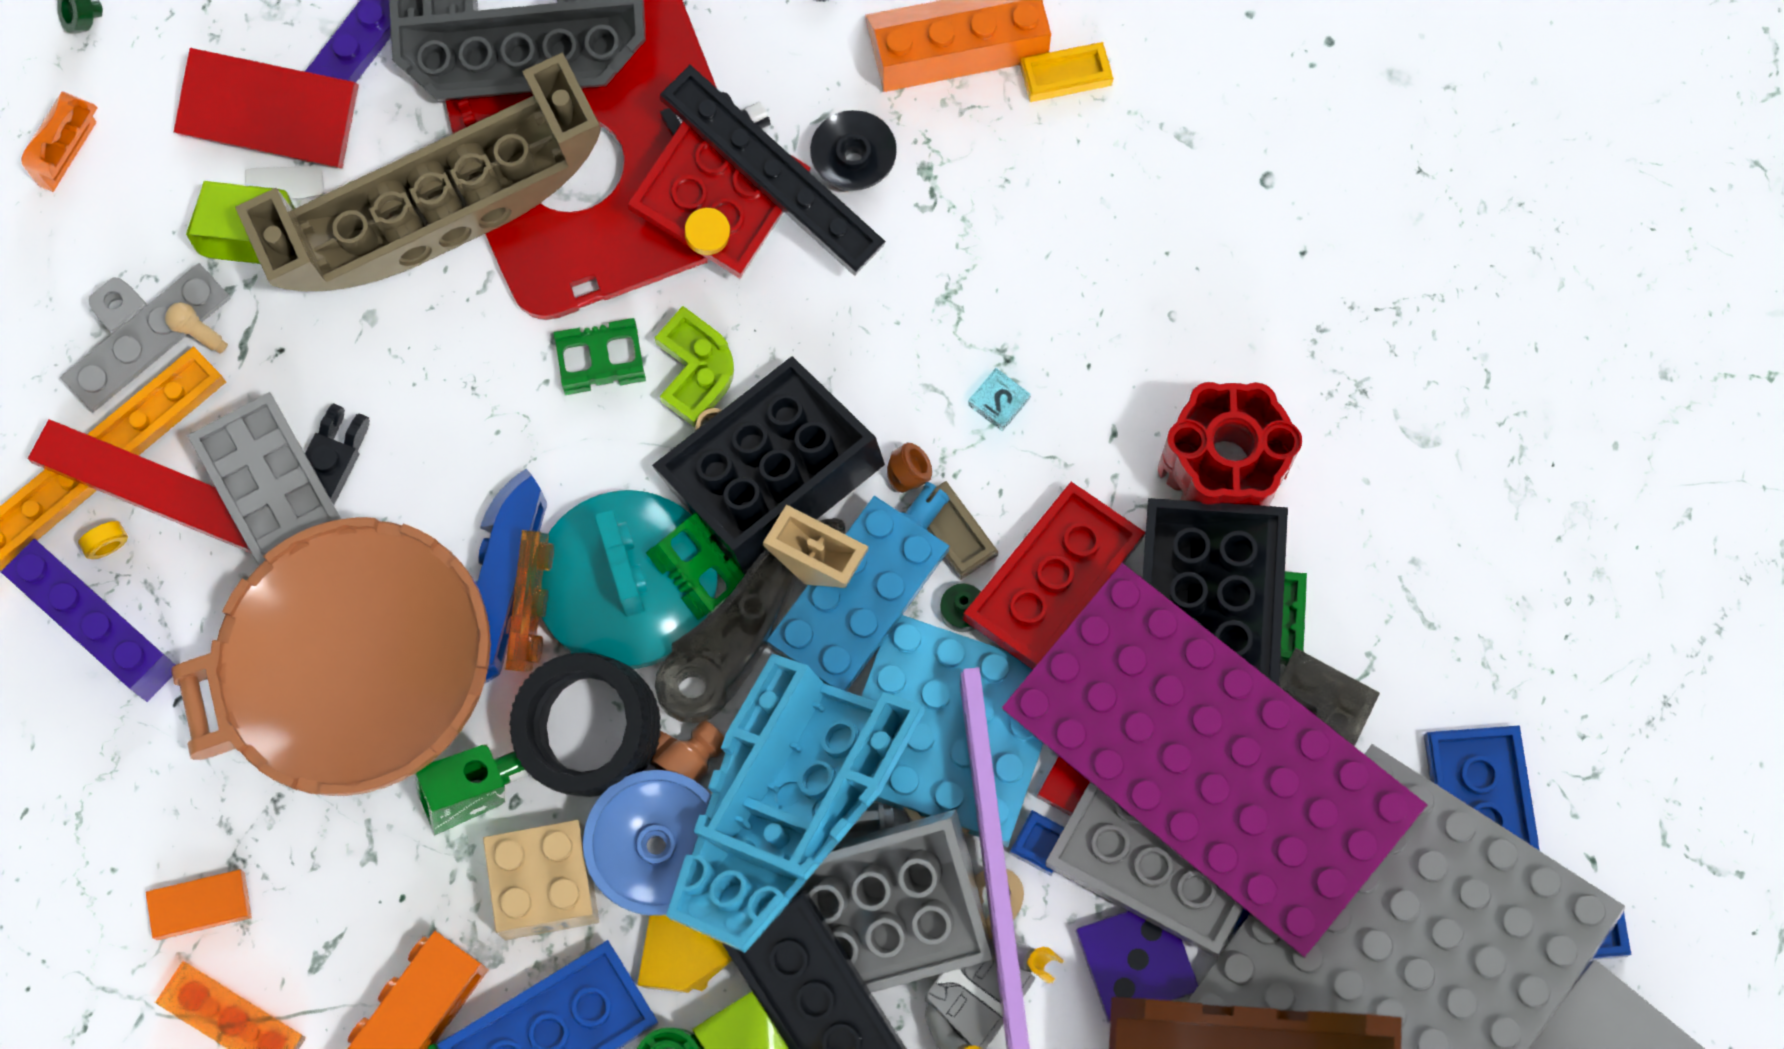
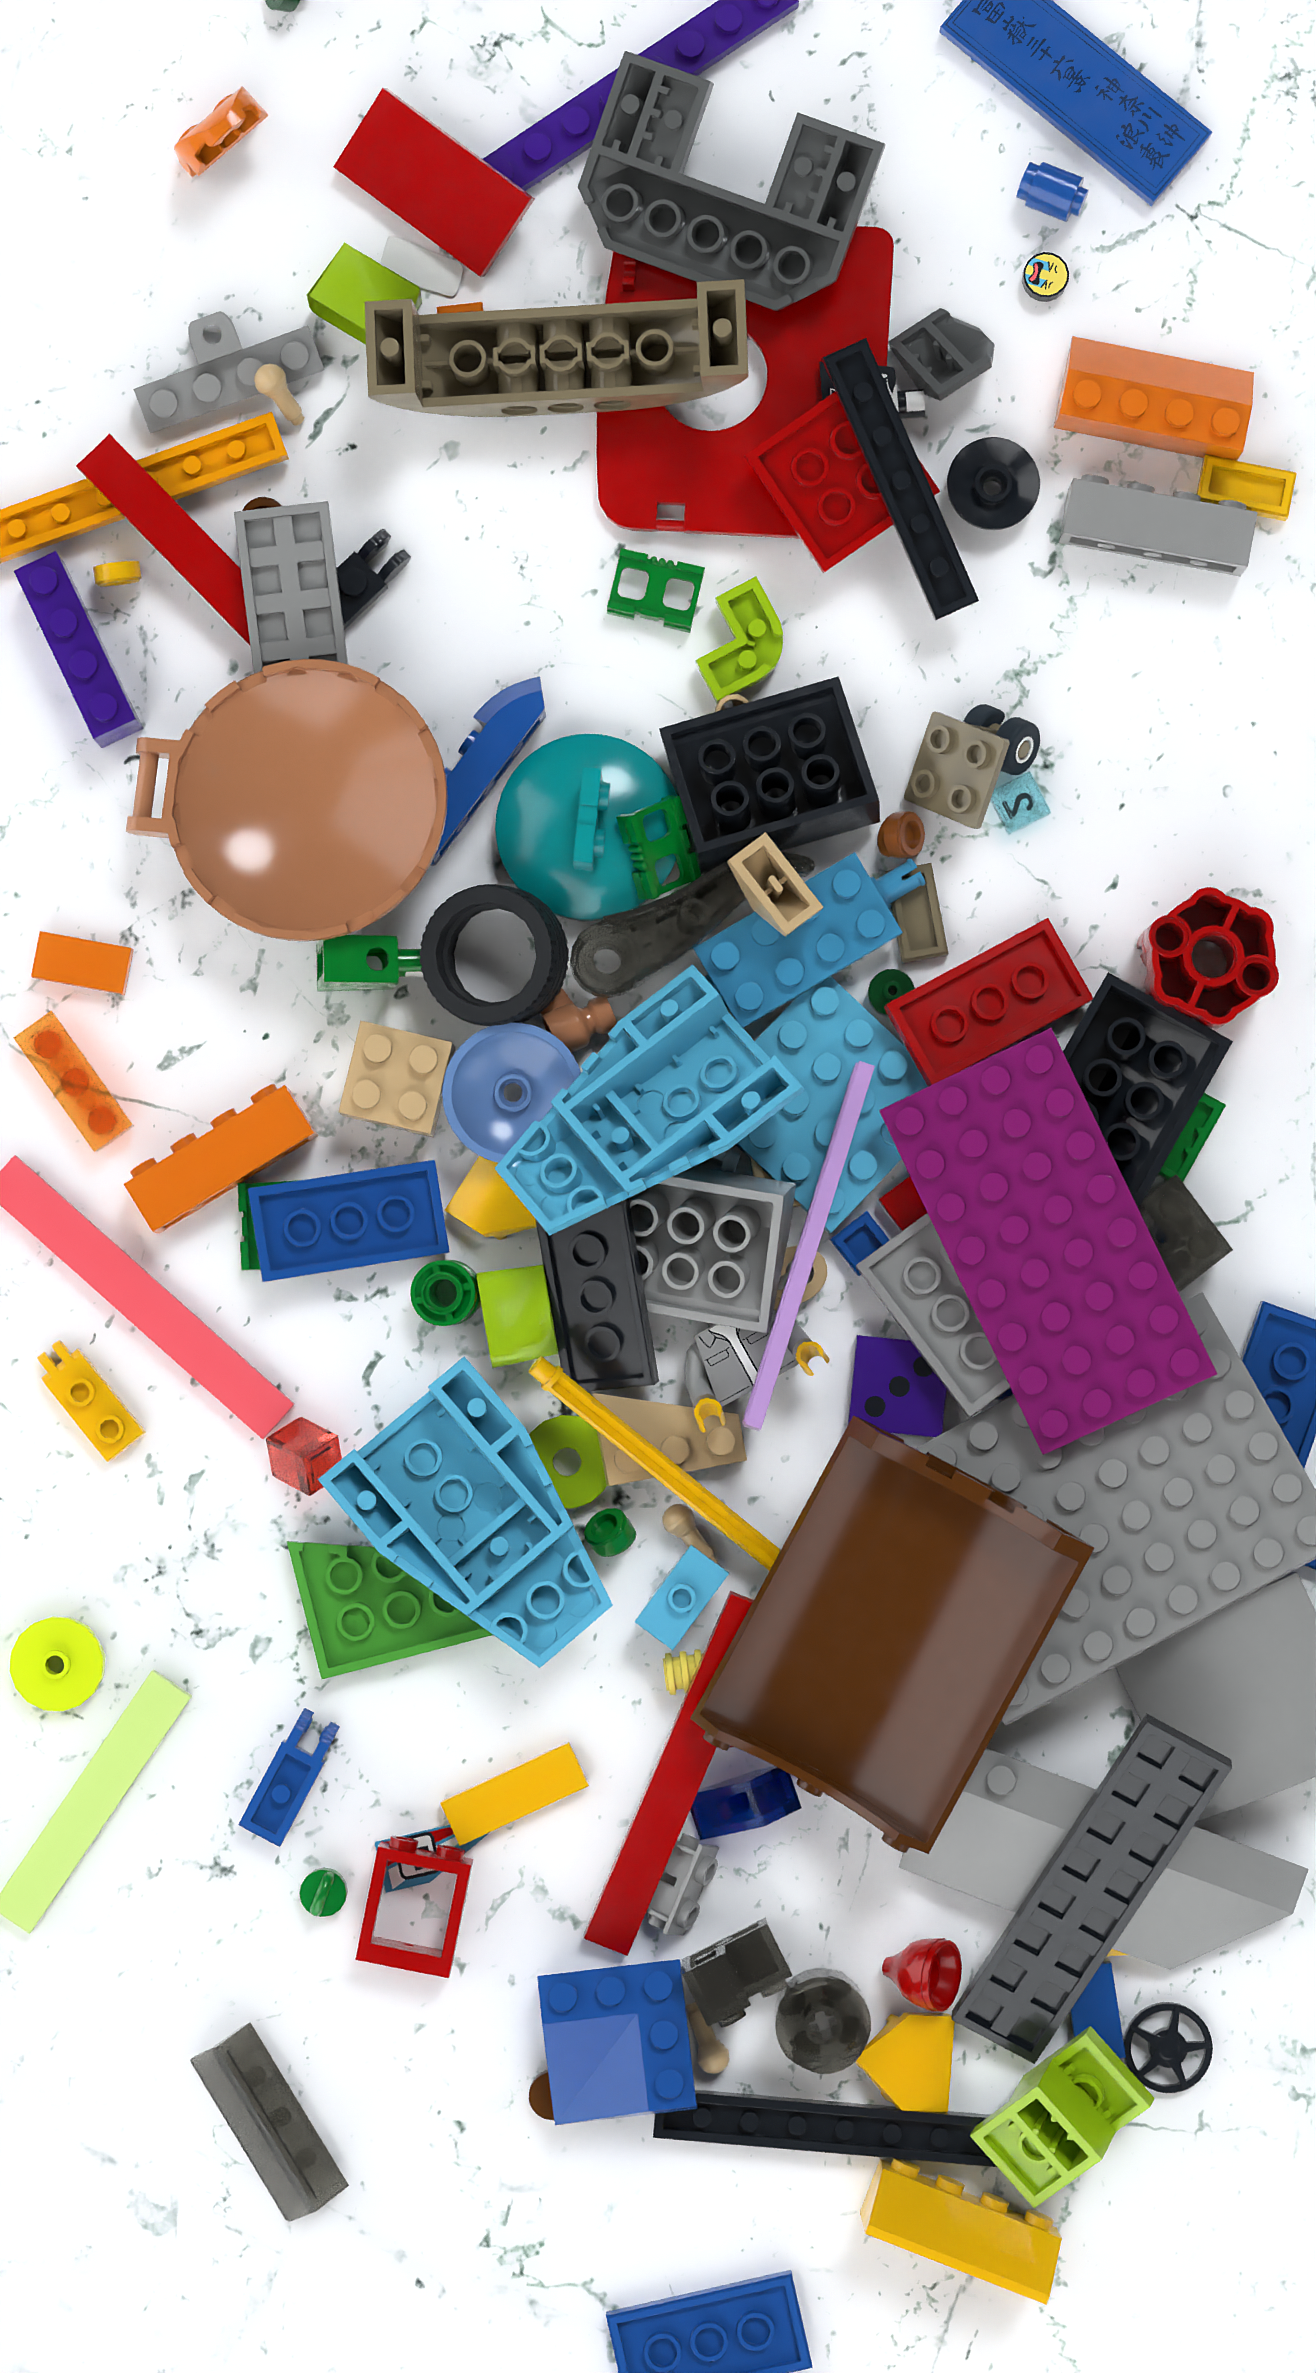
camera: 25 degrees right, 15 degrees up
clear orange plate [505,530,554,672] -> none
yellow tile [685,208,730,255] -> none
none -> dark grey slope [888,308,995,401]
none -> dark tan plate [904,704,1040,829]
none -> light grey brick [1058,474,1258,577]

